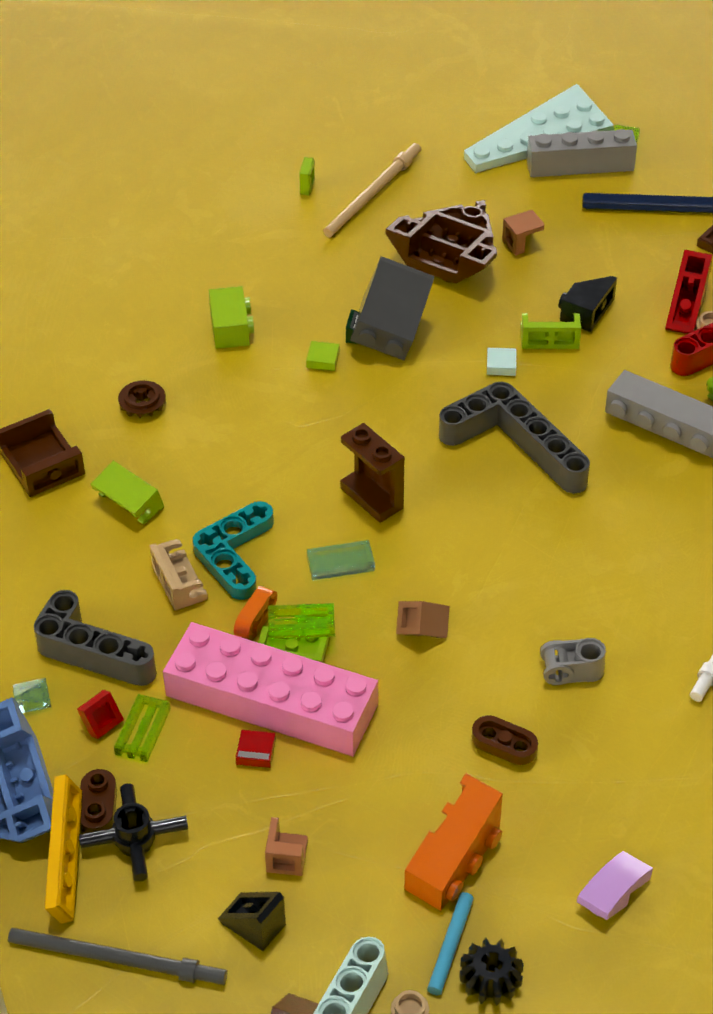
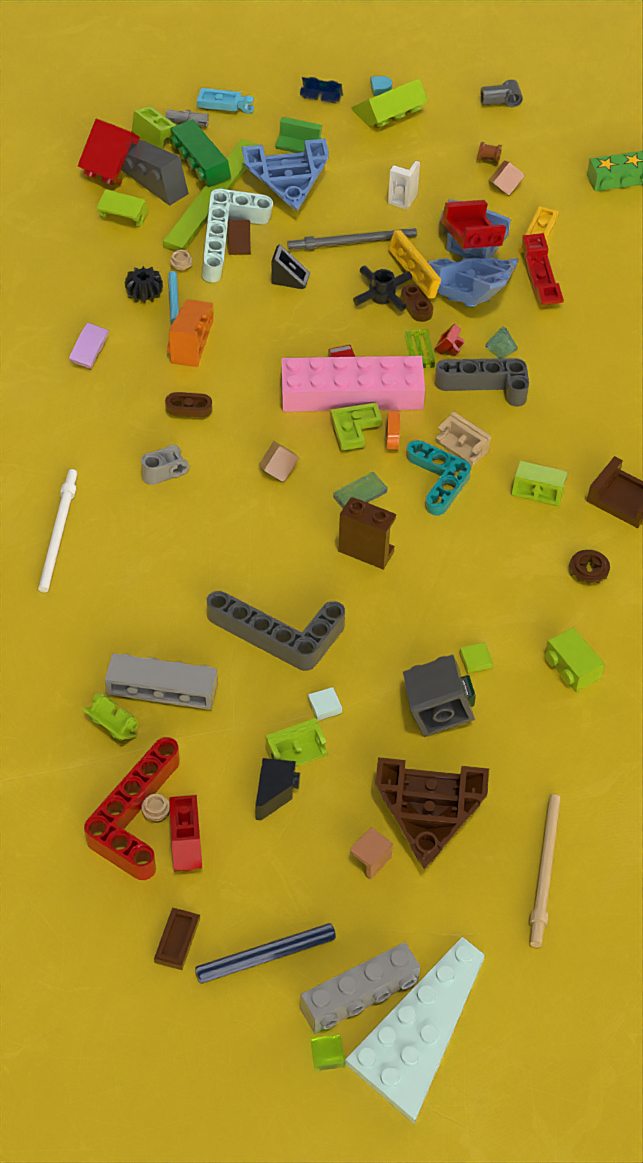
camera: 155 degrees right, 5 degrees up
nougat panel [265,817,308,876] -> none
clear neon green tile [268,603,335,639] -> none
lime tile [299,157,315,195] -> none

